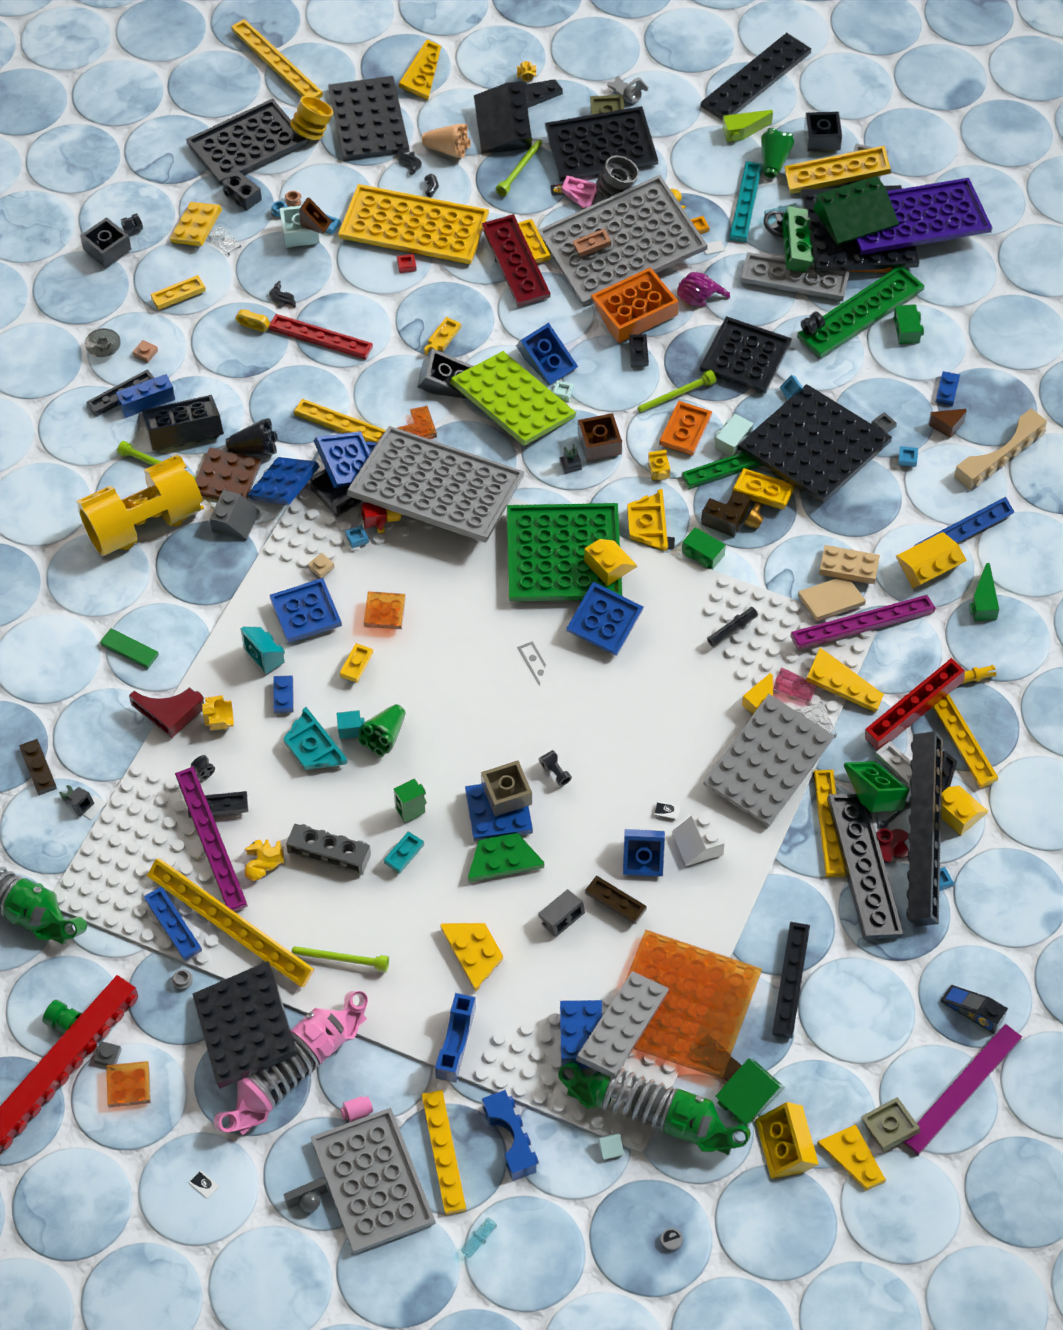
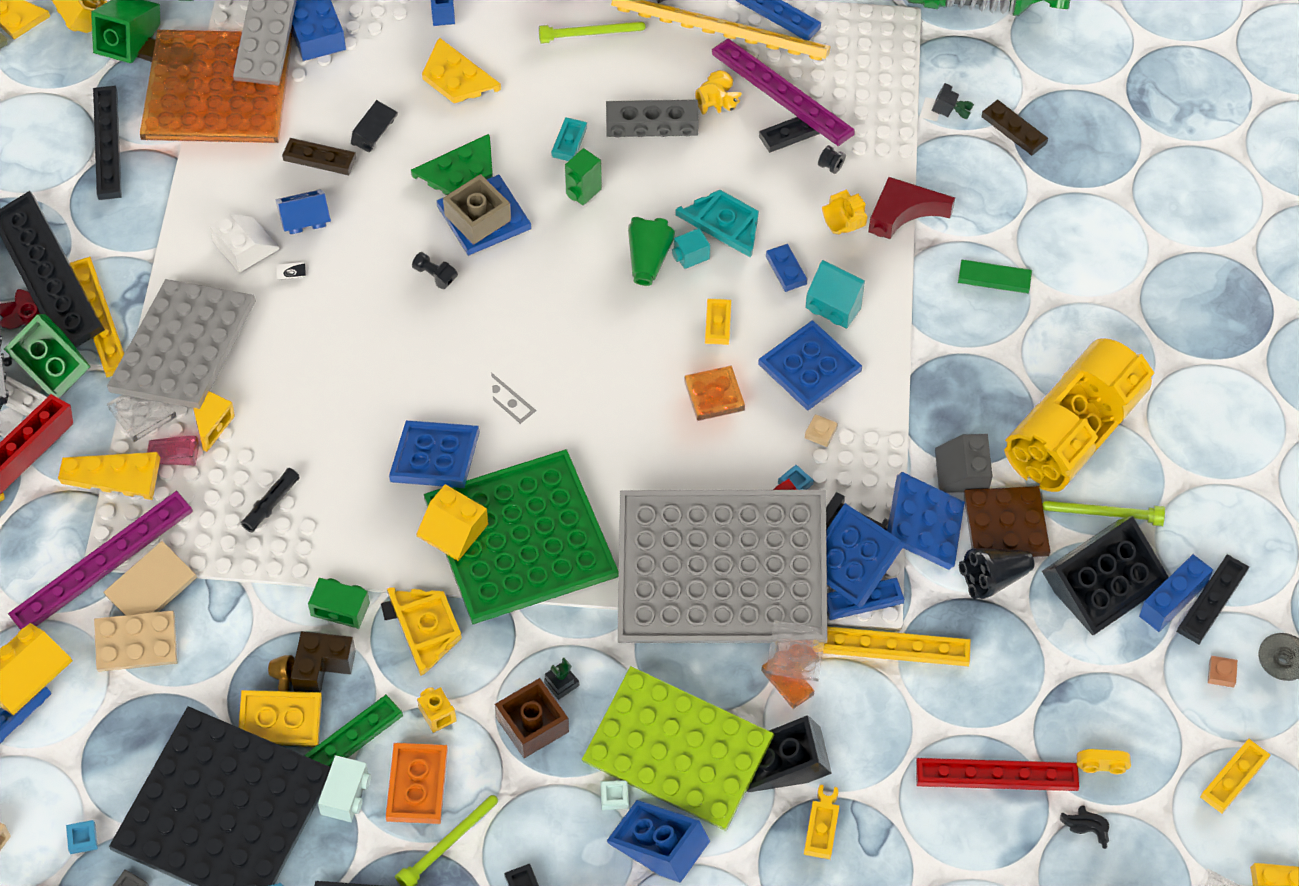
camera: 160 degrees right, 0 degrees up
none -> clear plate [766,620,827,681]

